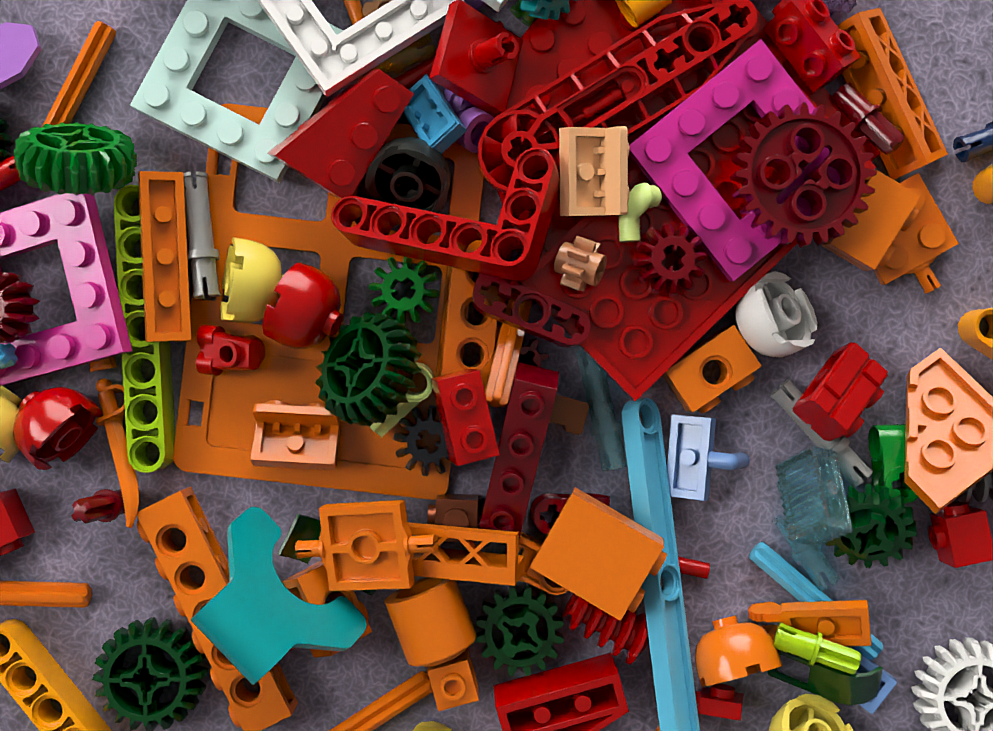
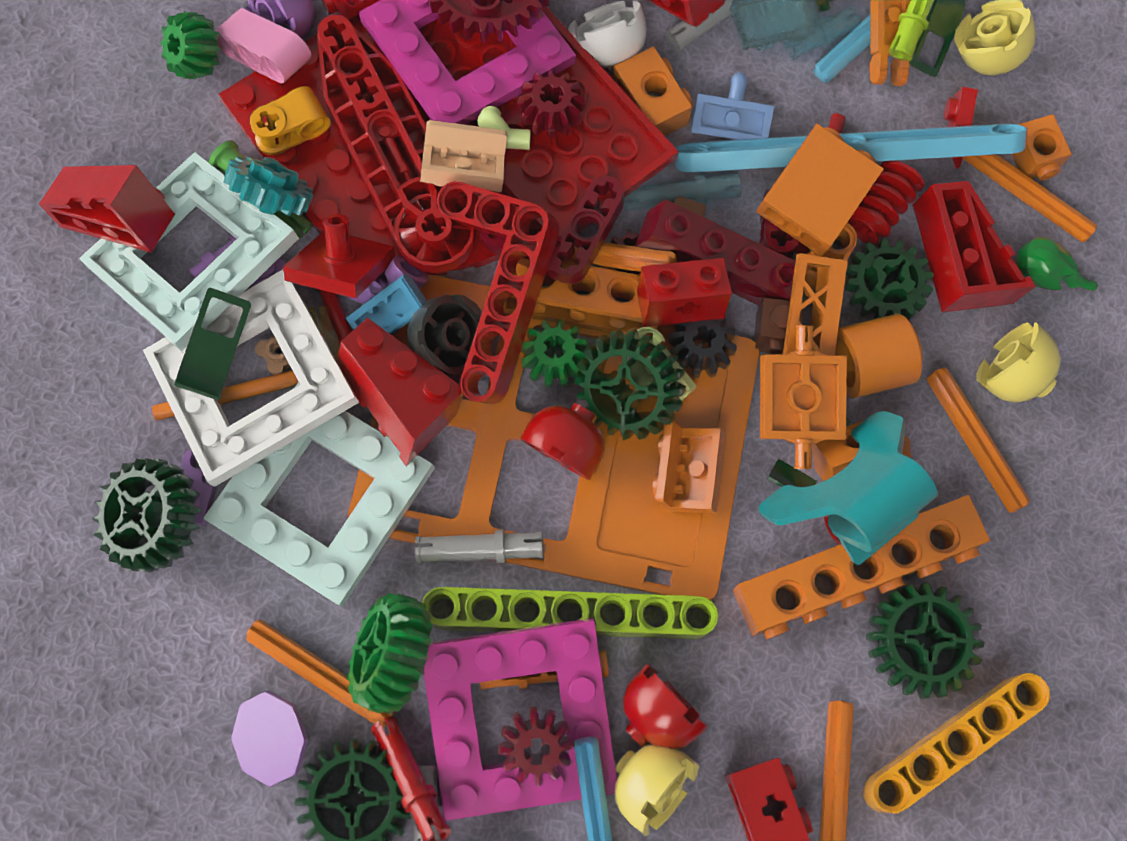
camera: 90 degrees left, 15 degrees down
dark red axle [71,489,140,524] -> none
orange sword [95,378,139,528] -> none
orange fence [138,171,191,342] -> none
red plate [196,325,265,376] -> none
light yellow cylinder [220,237,283,323] -> none
orange brick [427,647,479,712] -> none
nougat gear [554,236,607,292] -> none
orange cylinder [694,615,783,687] -> none

